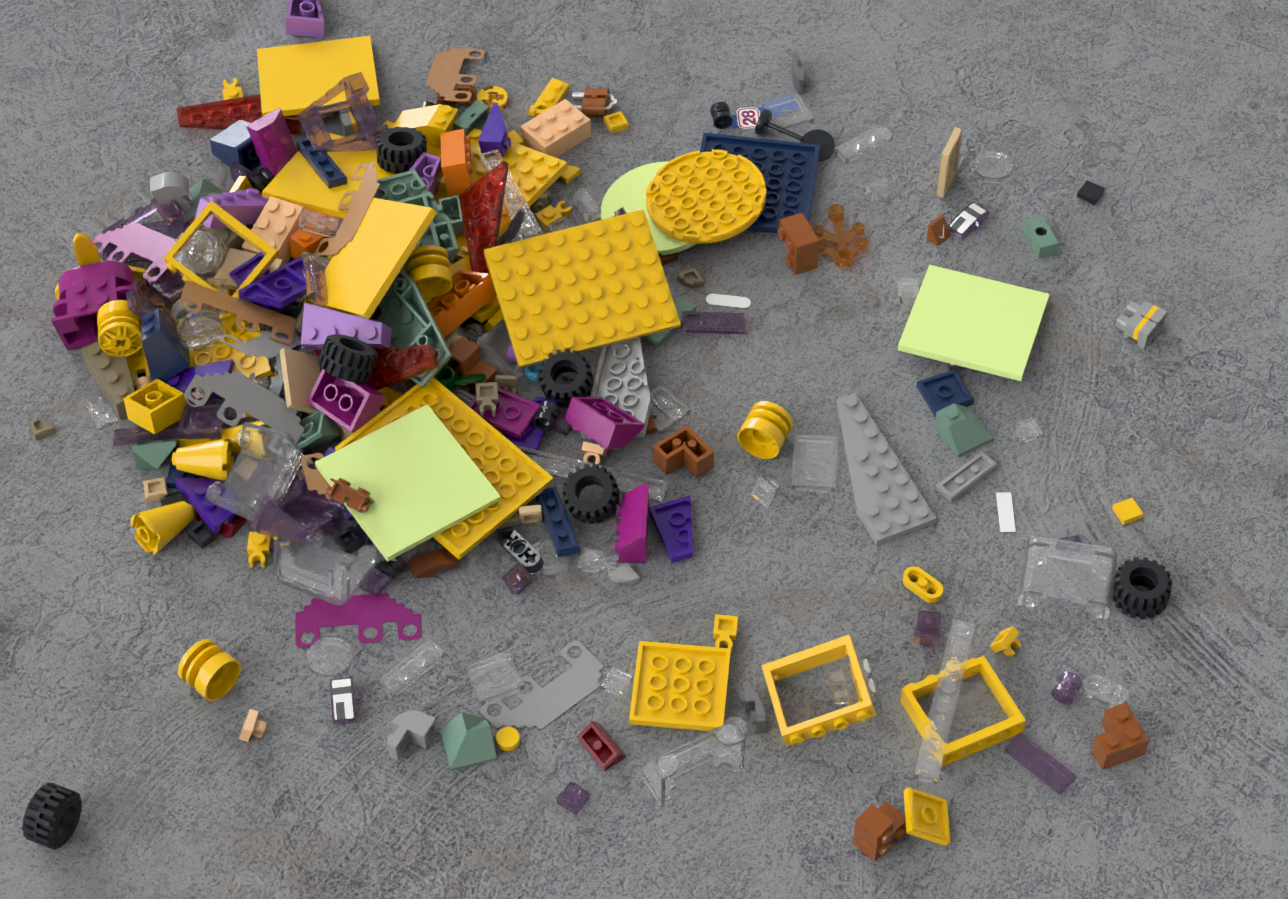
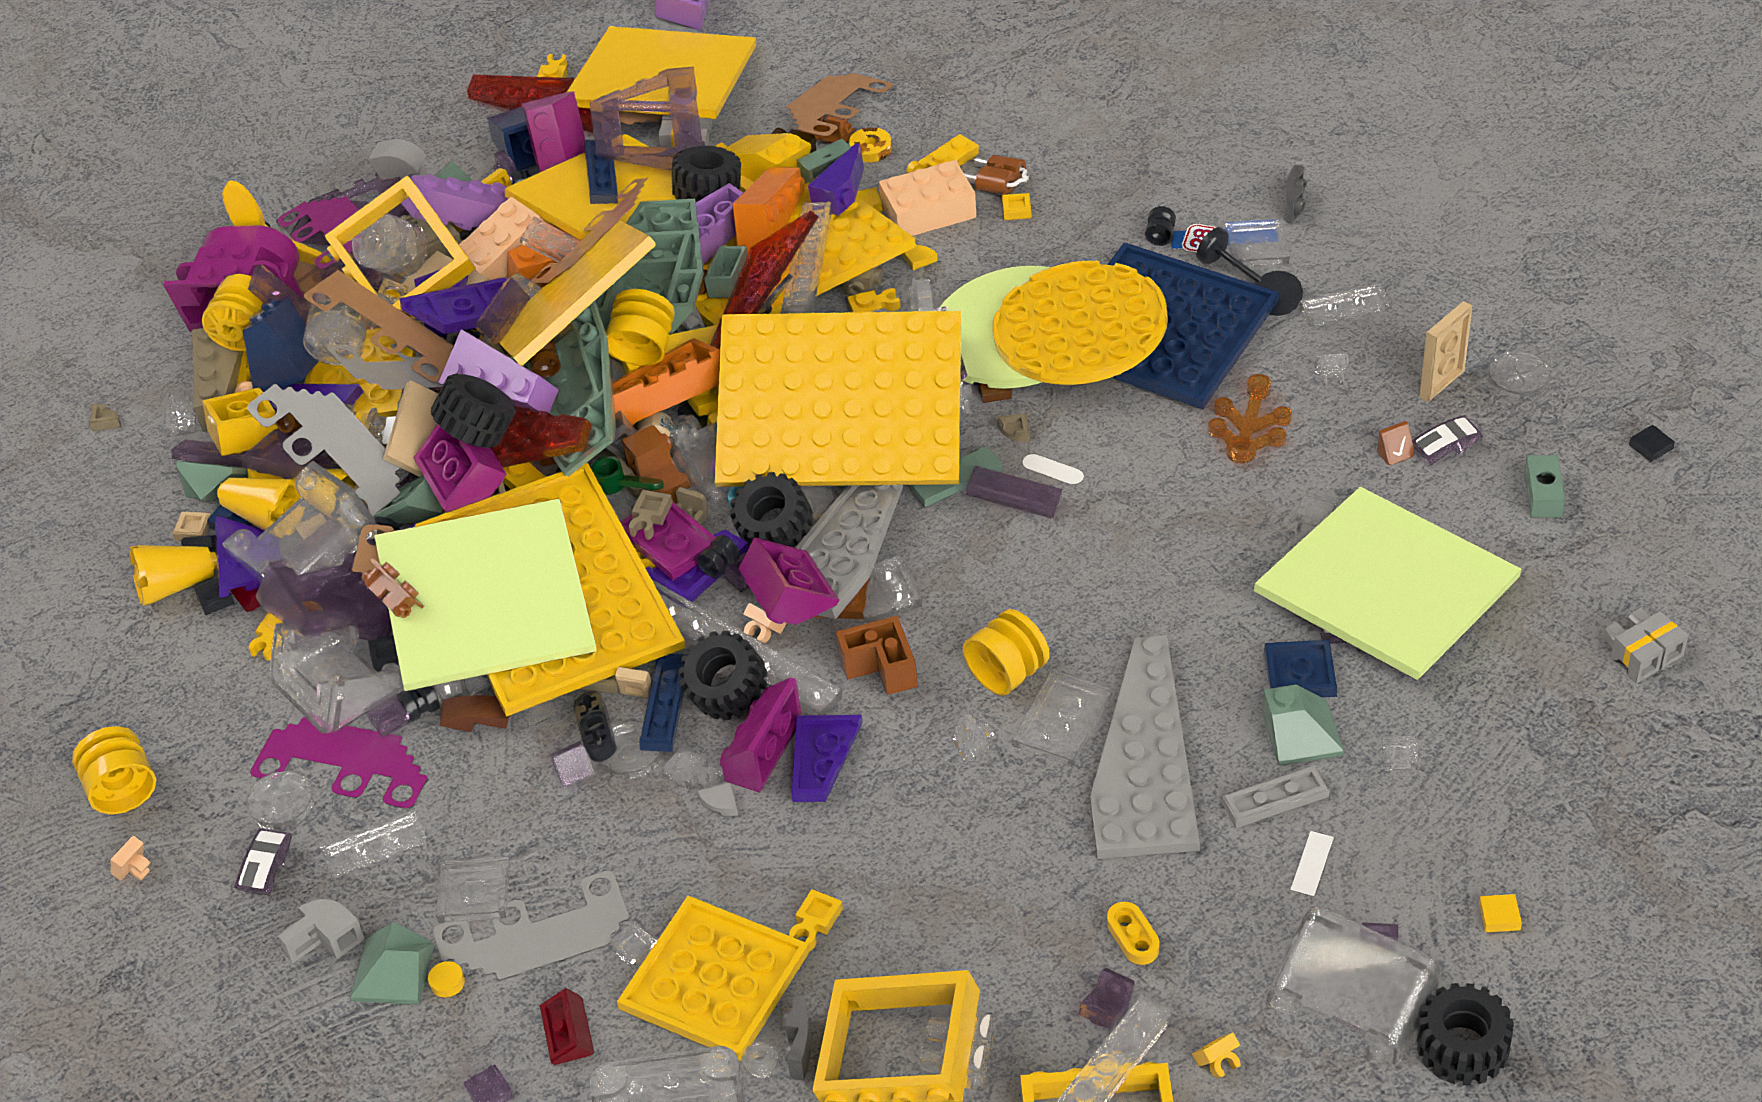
camera: 25 degrees right, 5 degrees down
dark orange brick [777,213,819,275] -> none

